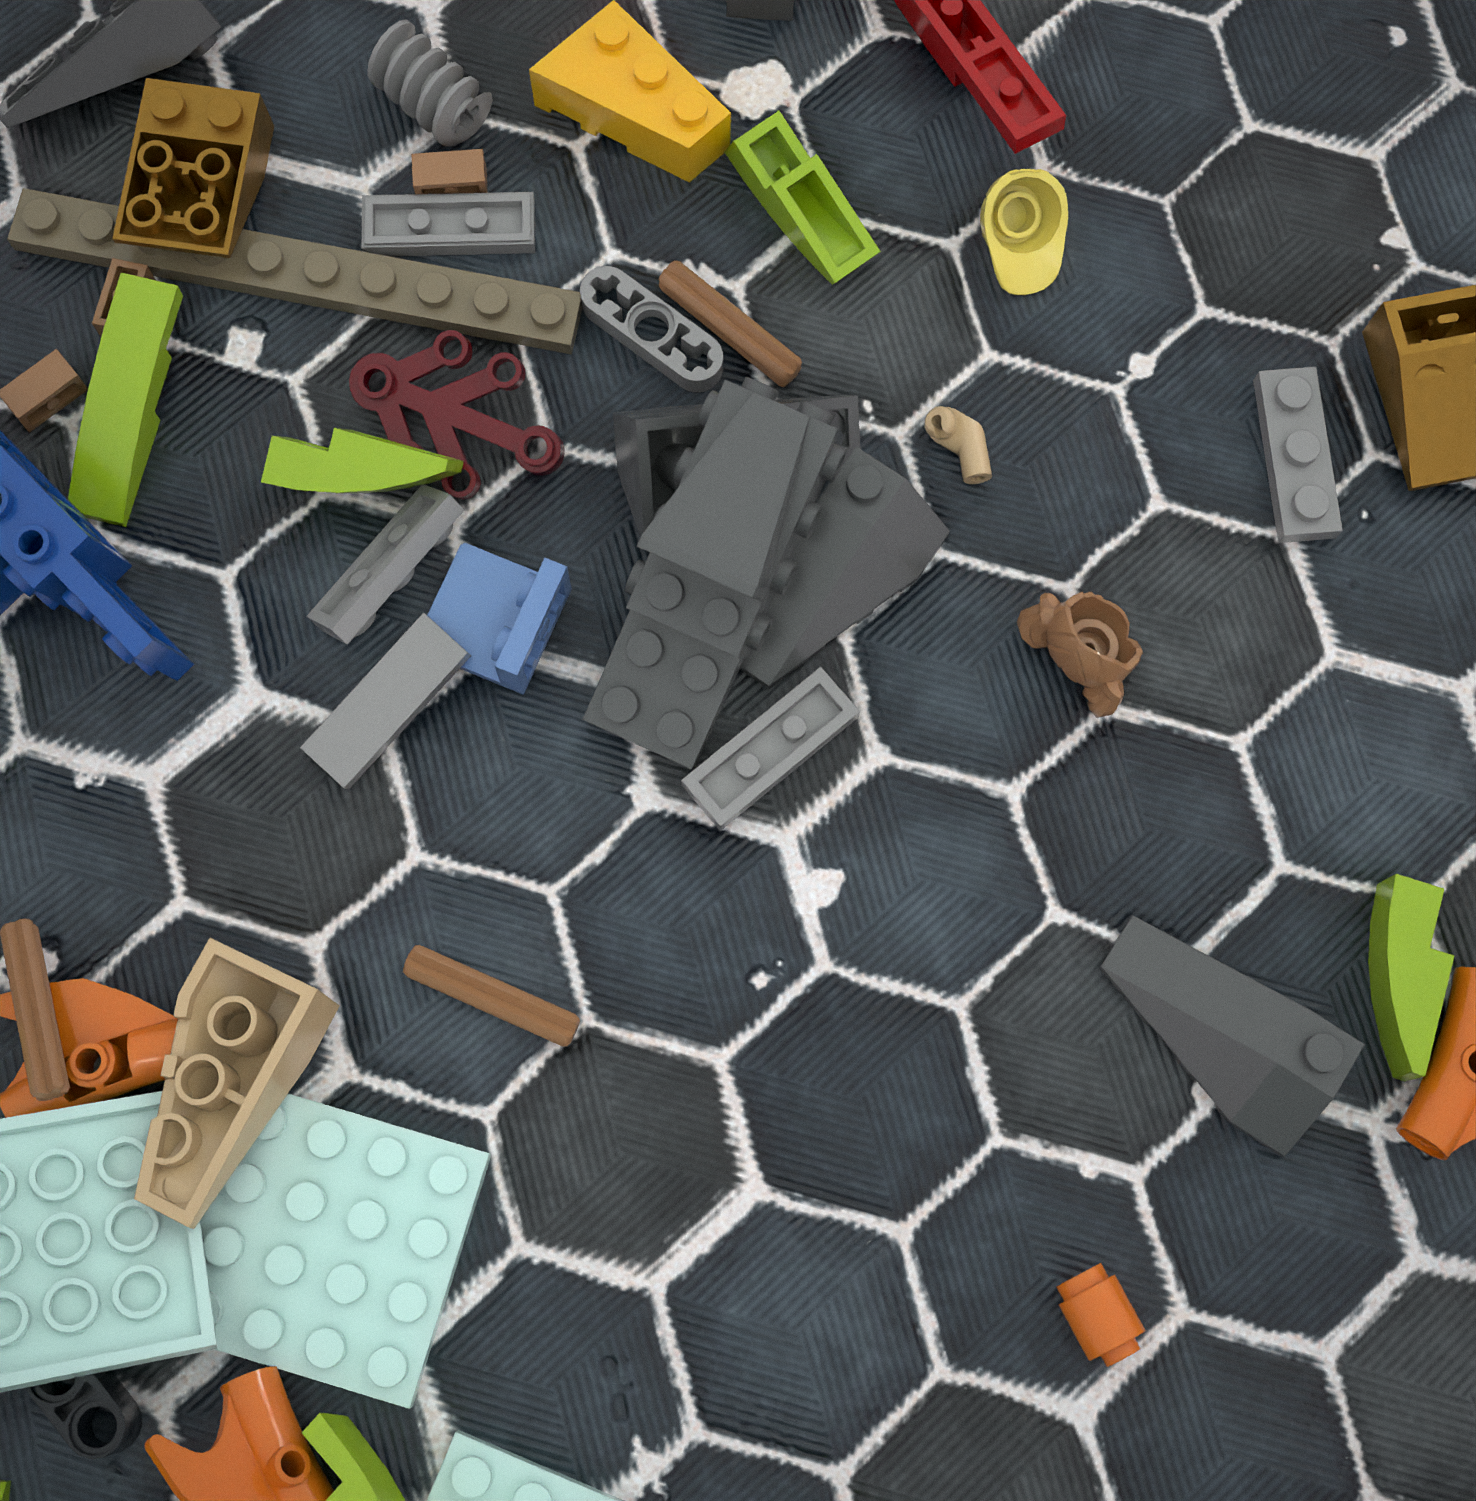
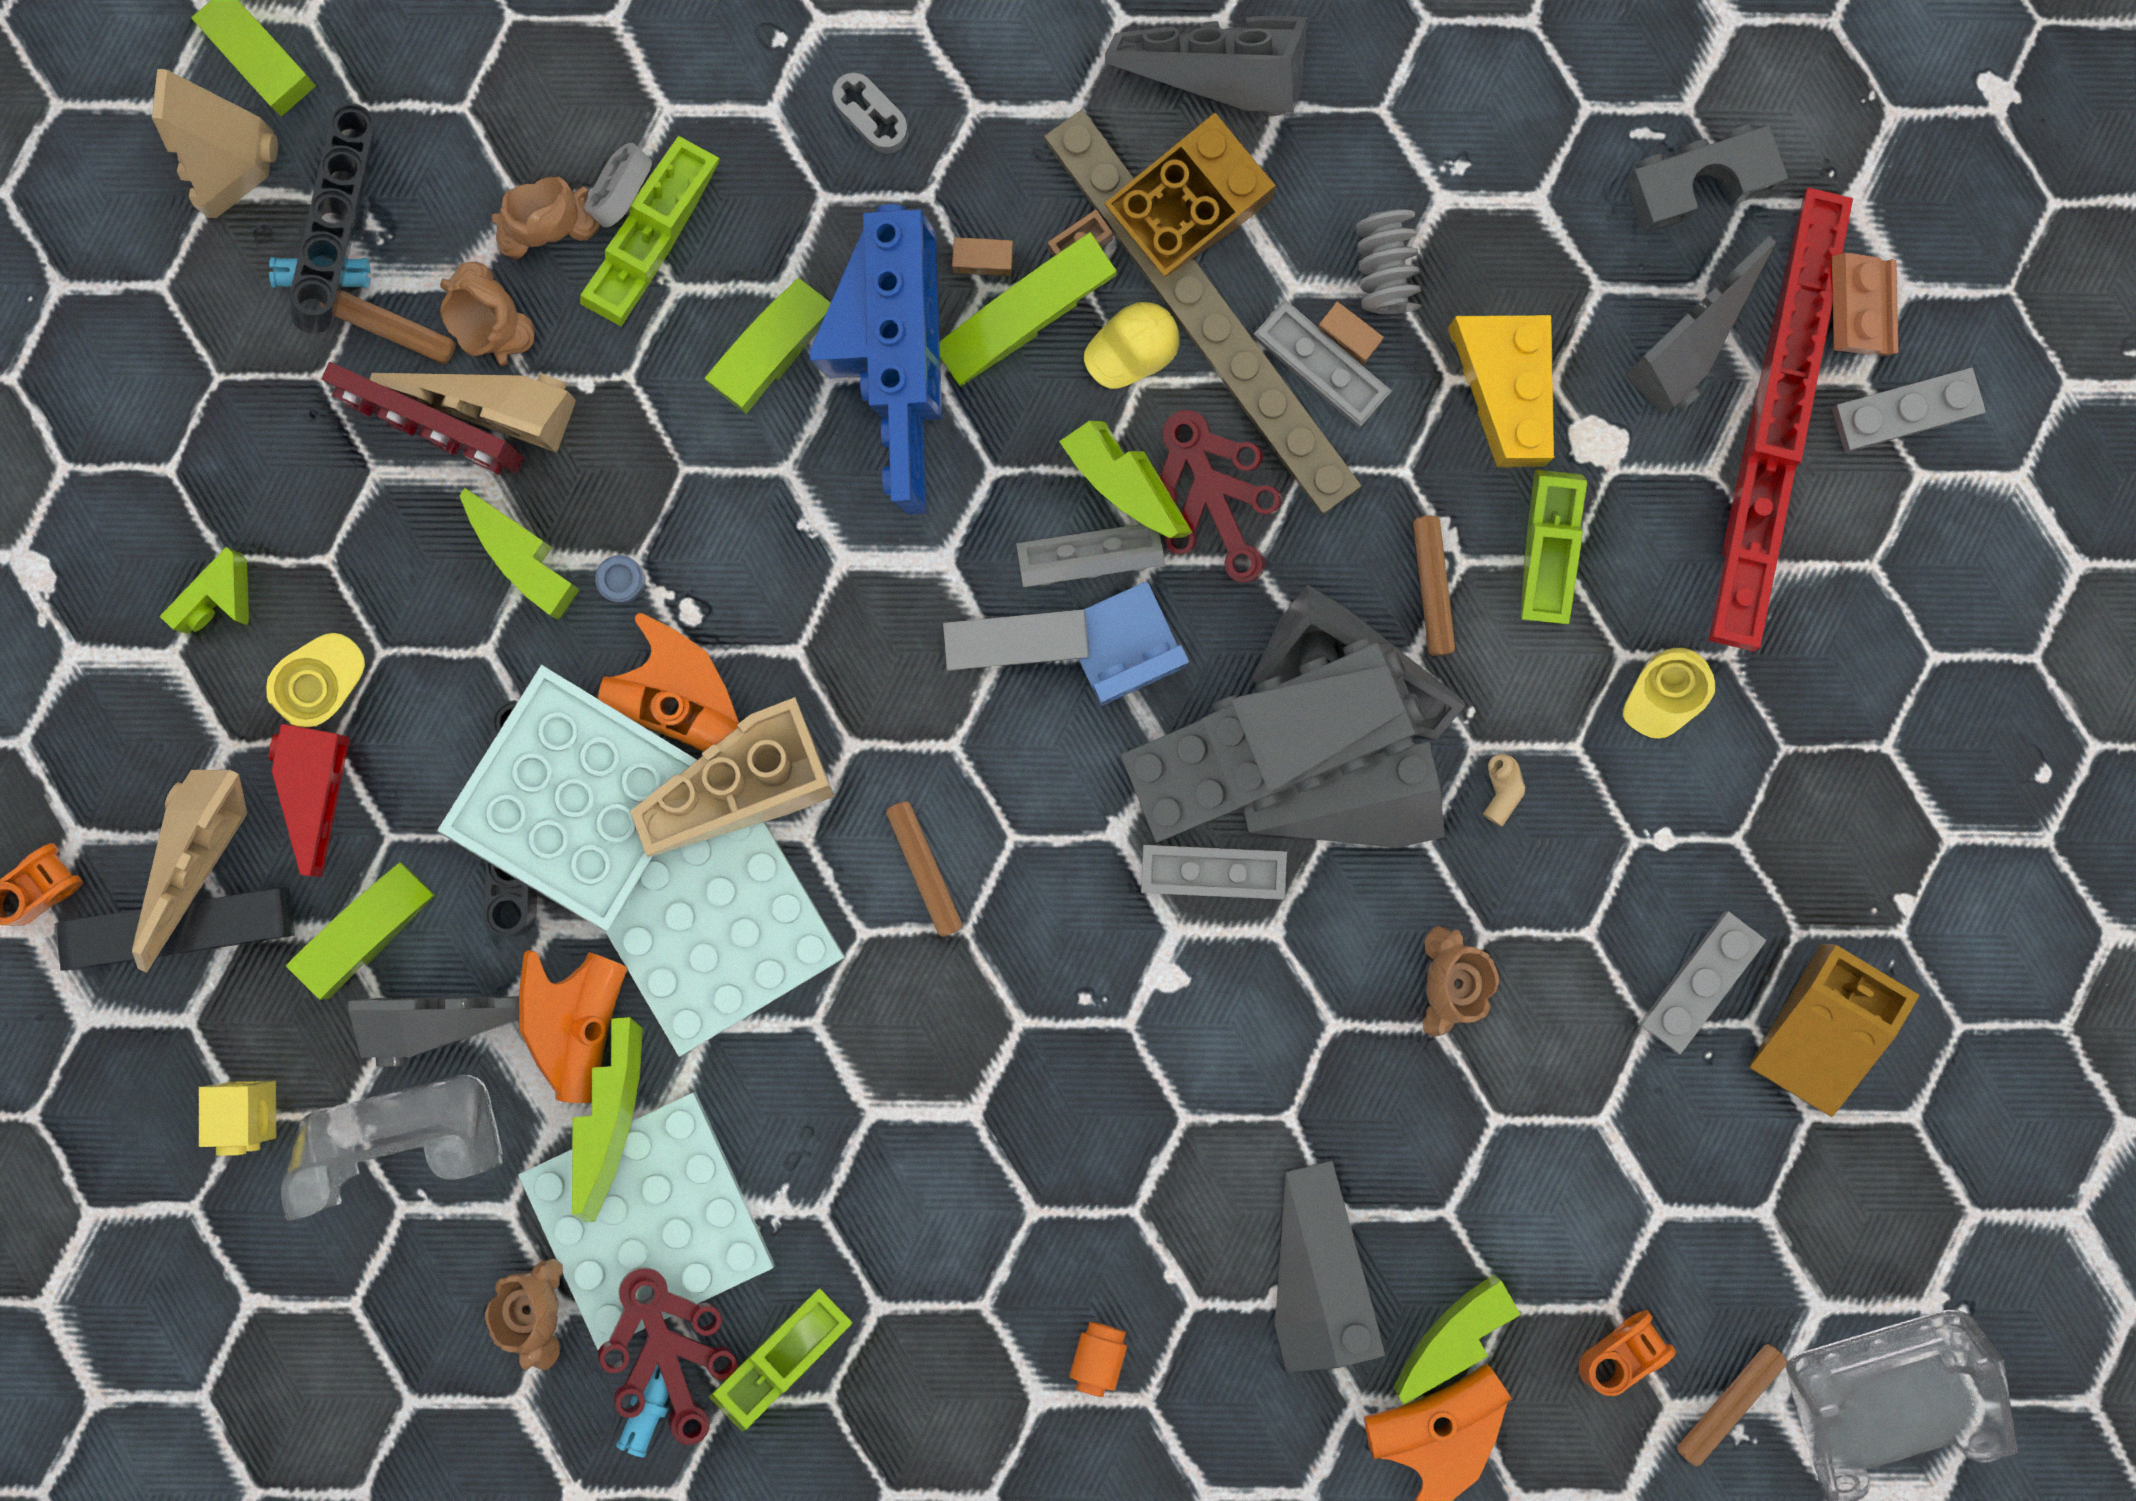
camera: 45 degrees right, 10 degrees up
medium nougat axle [0,919,70,1101] -> none
light grey beam [580,266,723,392] -> none
none -> light yellow piece [1084,302,1180,389]

